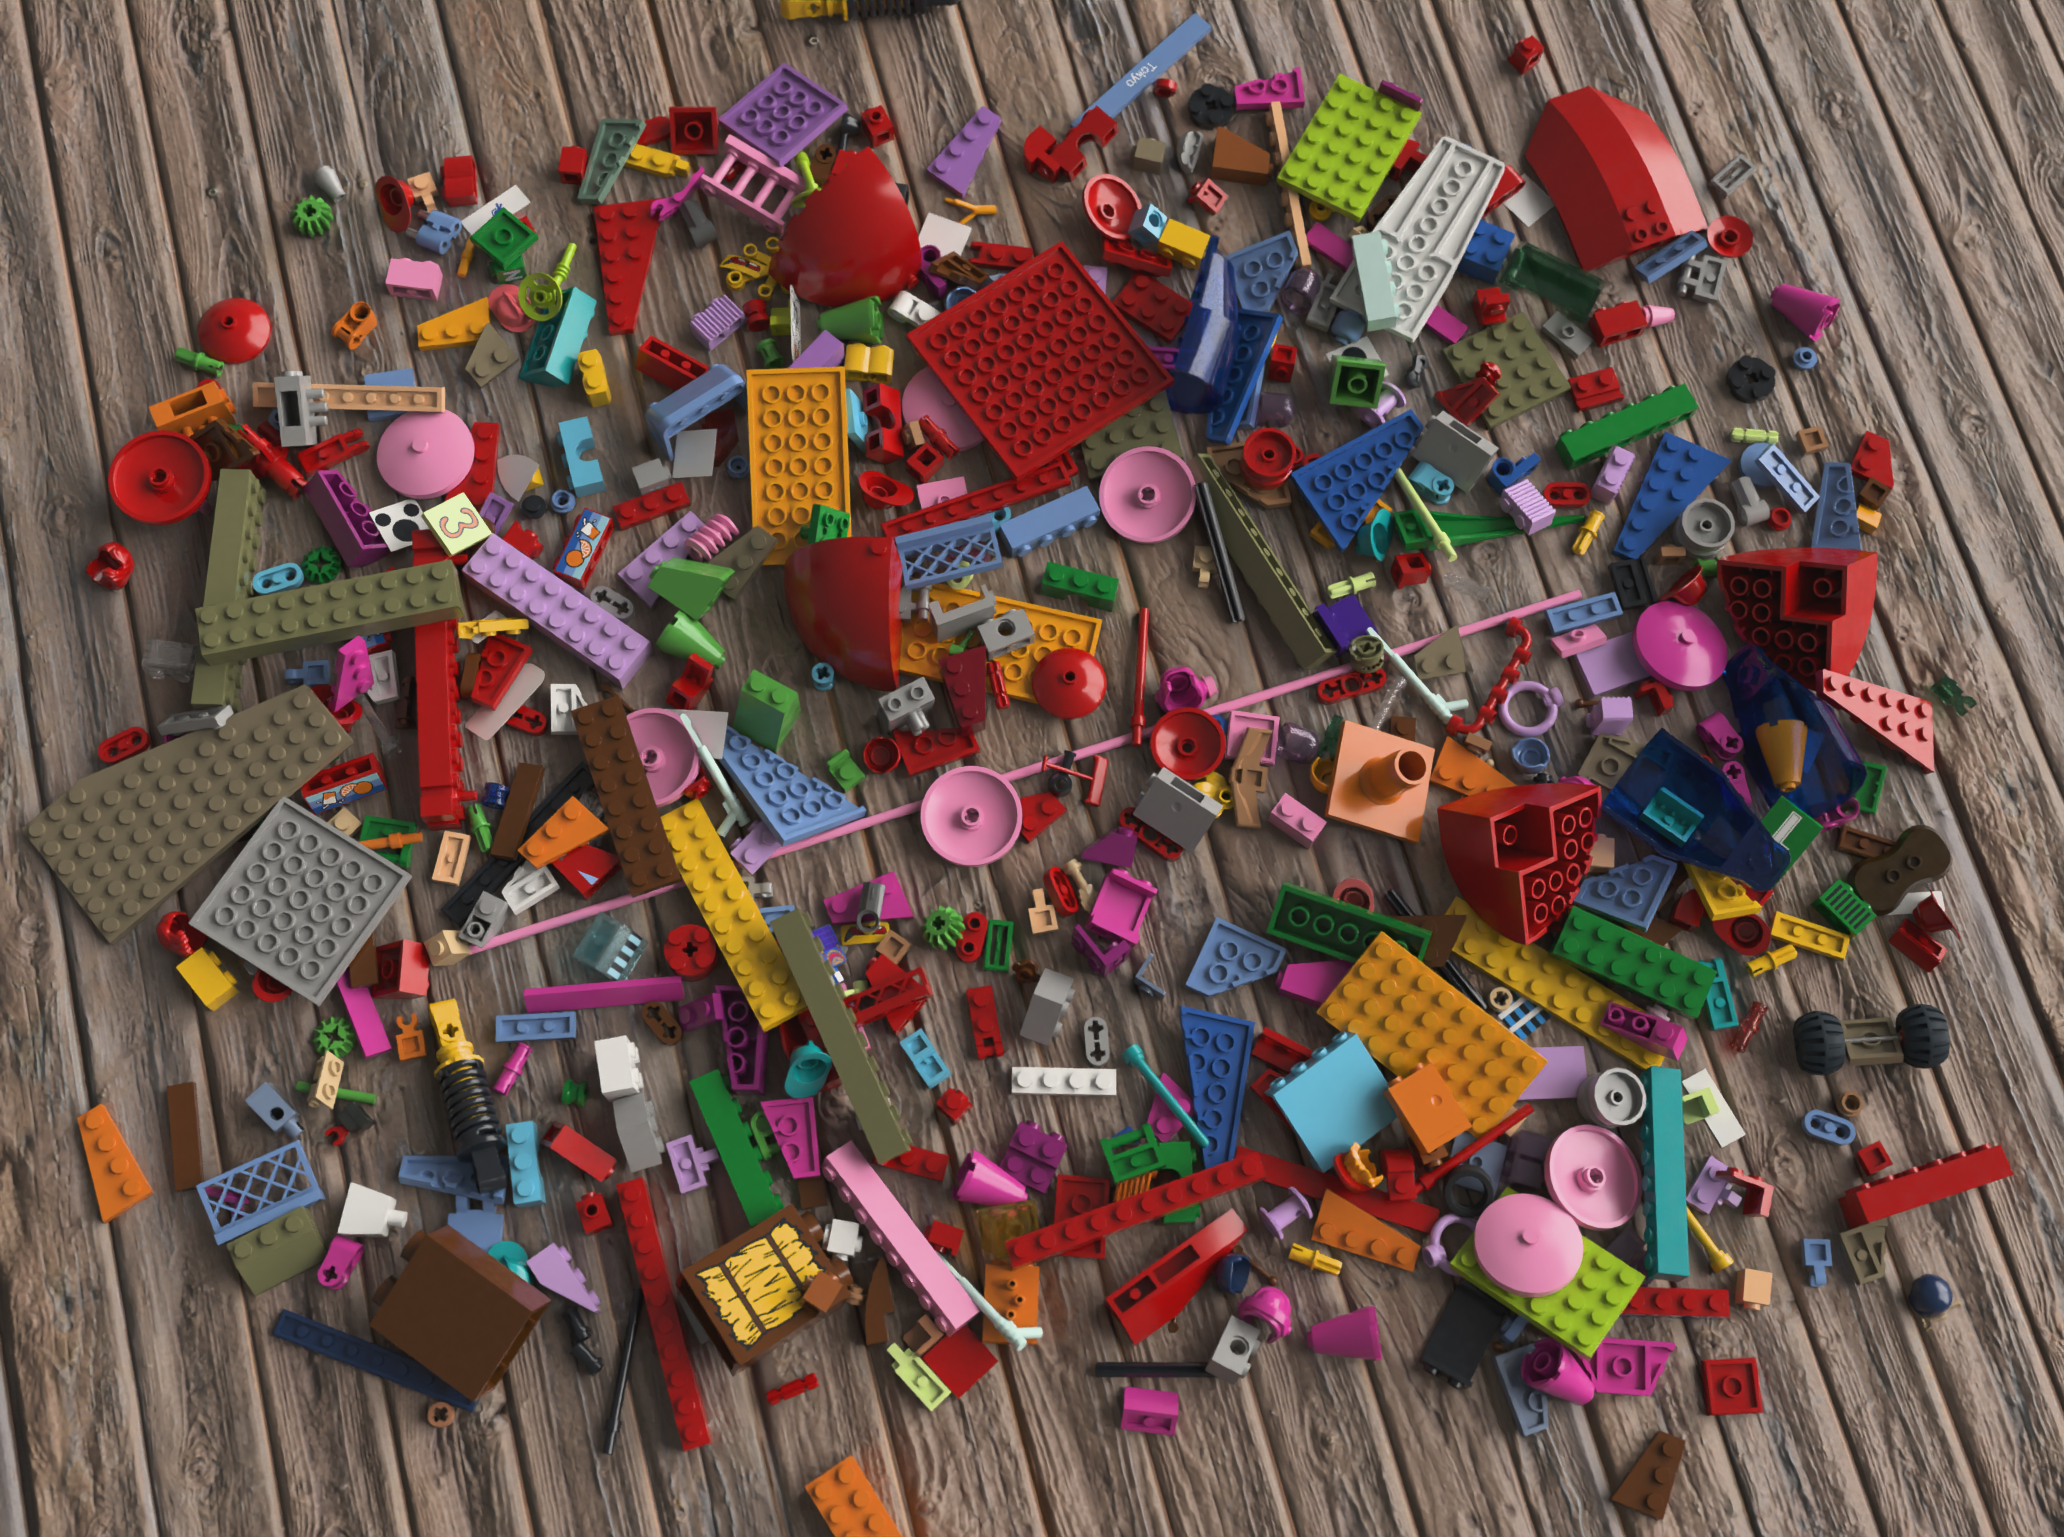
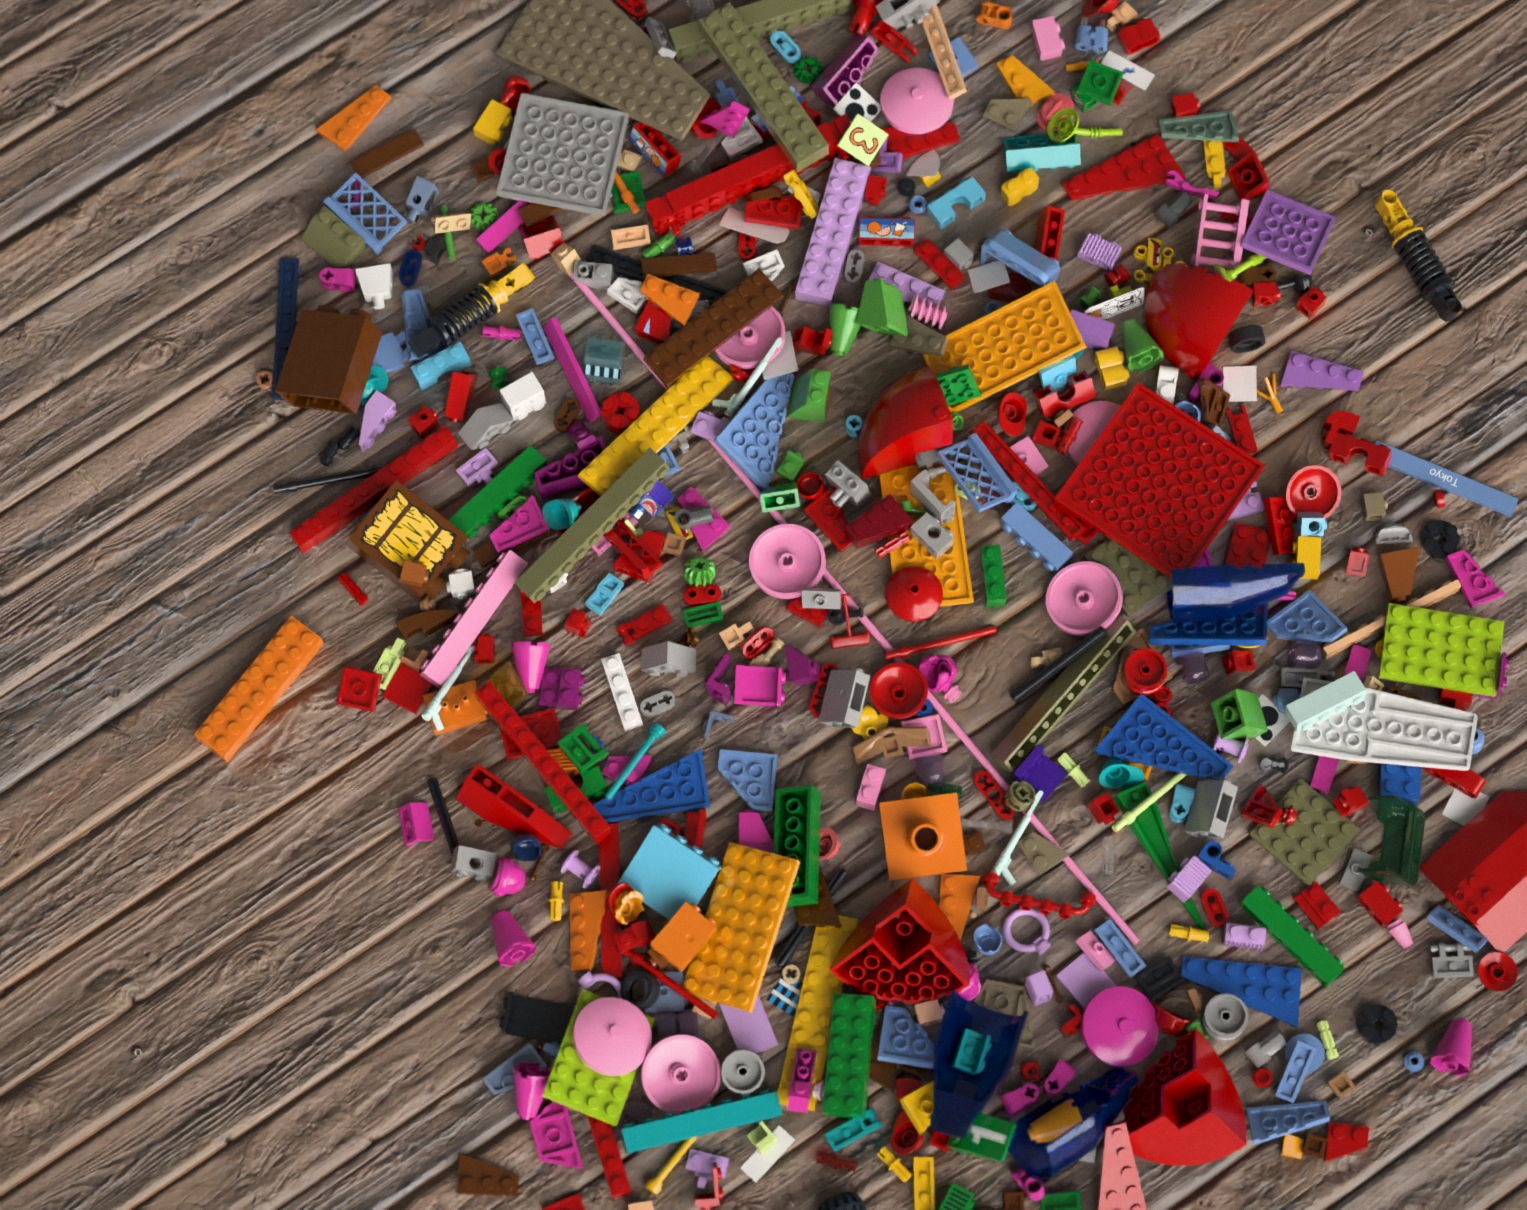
camera: 80 degrees right, 0 degrees up
none -> red tile [336,666,383,712]
none -> clear blue plate [398,250,423,287]
none -> reddish brown plate [471,158,495,183]
none -> green slope [760,482,800,513]
none -> light grey plate [801,588,841,609]

